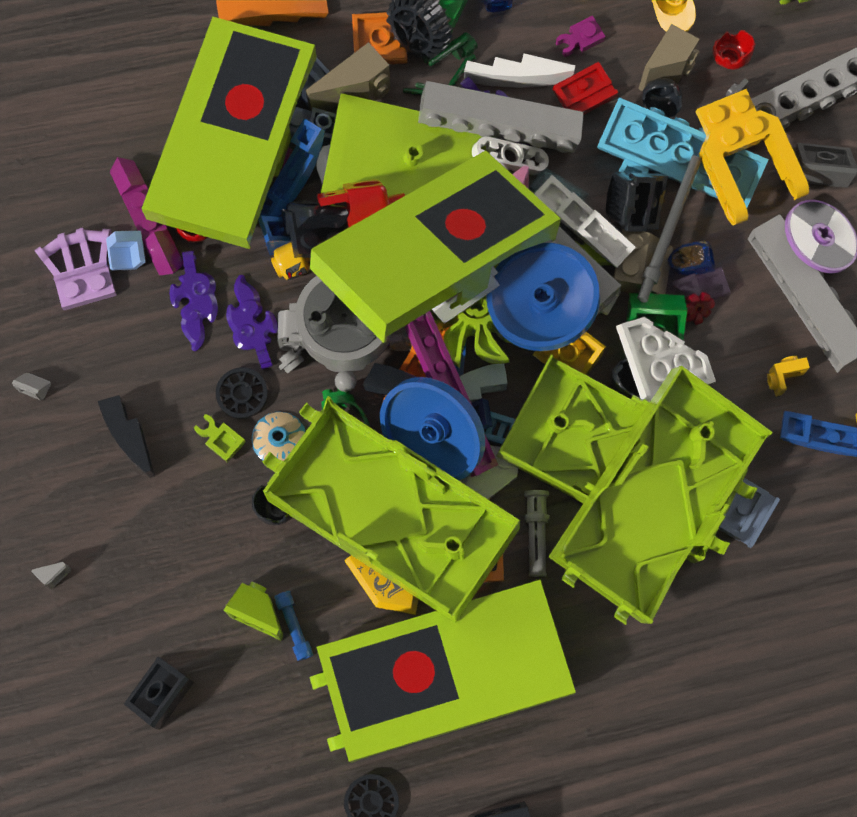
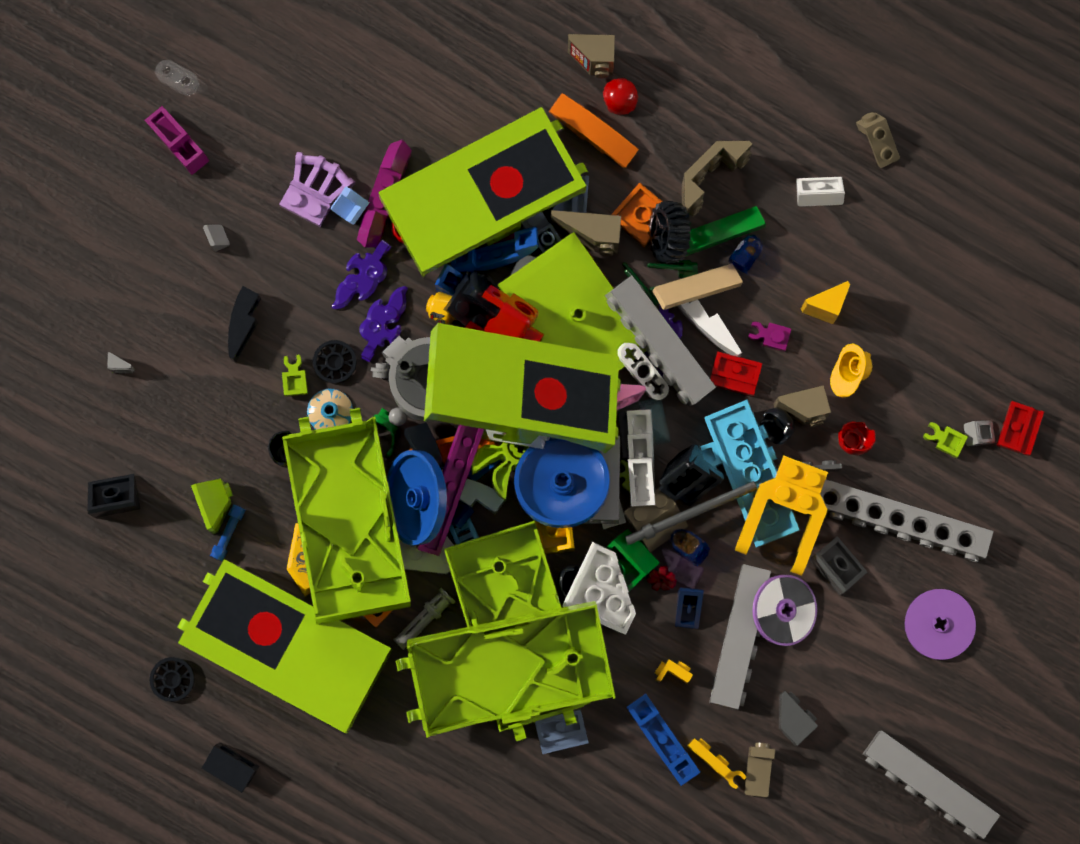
camera: 45 degrees right, 5 degrees up
none -> tan tile [653,264,743,310]
none -> dark blue slope [675,588,704,629]

